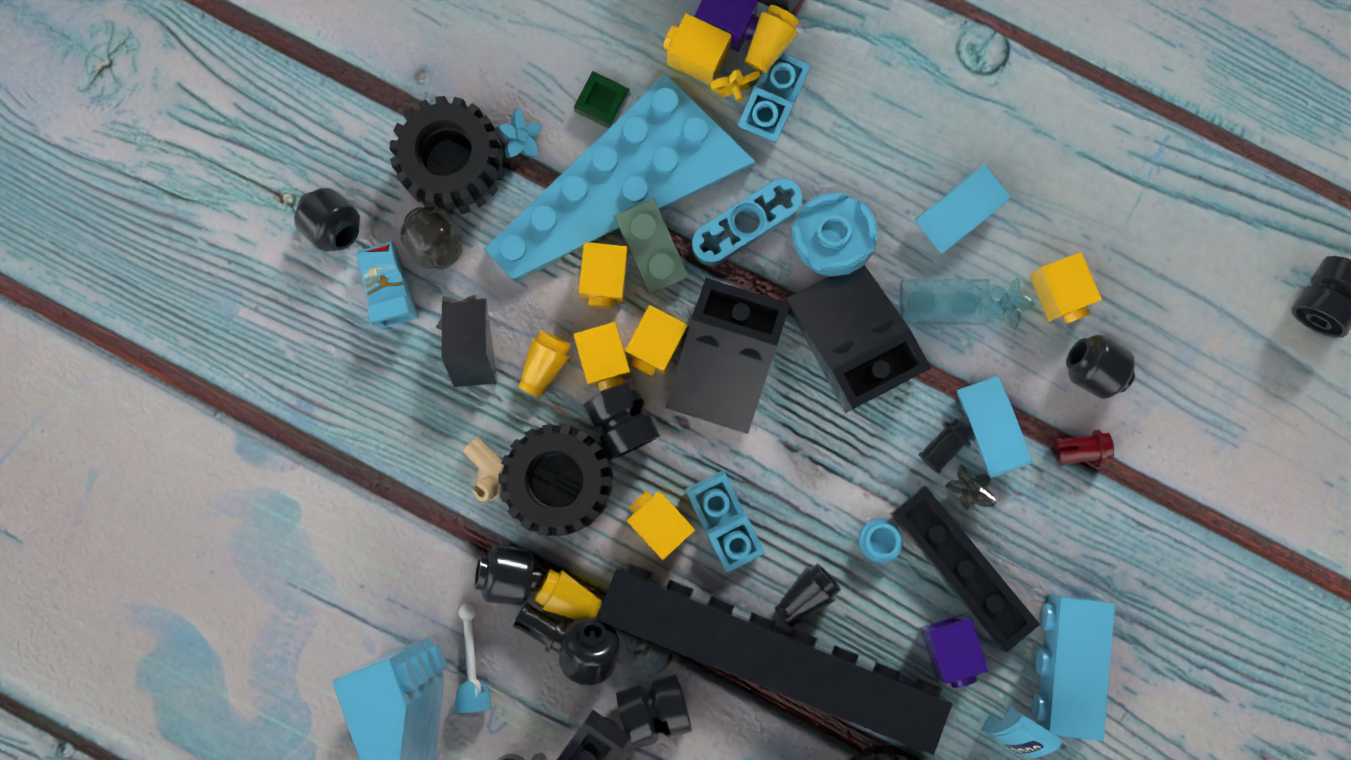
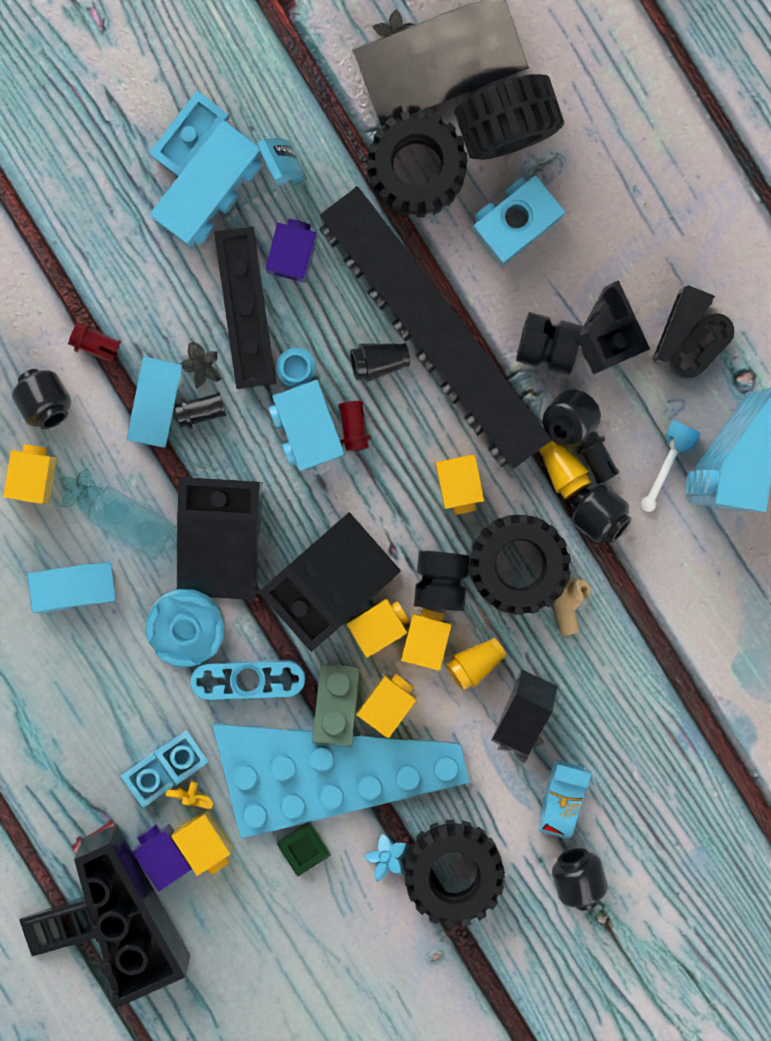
camera: 150 degrees left, 5 degrees up
clear smoke head [399,205,465,269] -> none
medium azure slope [684,470,766,573] -> none
yellow cone [744,5,800,74] -> none
none -> medium azure plate [149,90,230,177]
none -> medium azure brick [269,380,345,472]
none -> dark red pin [338,401,372,452]

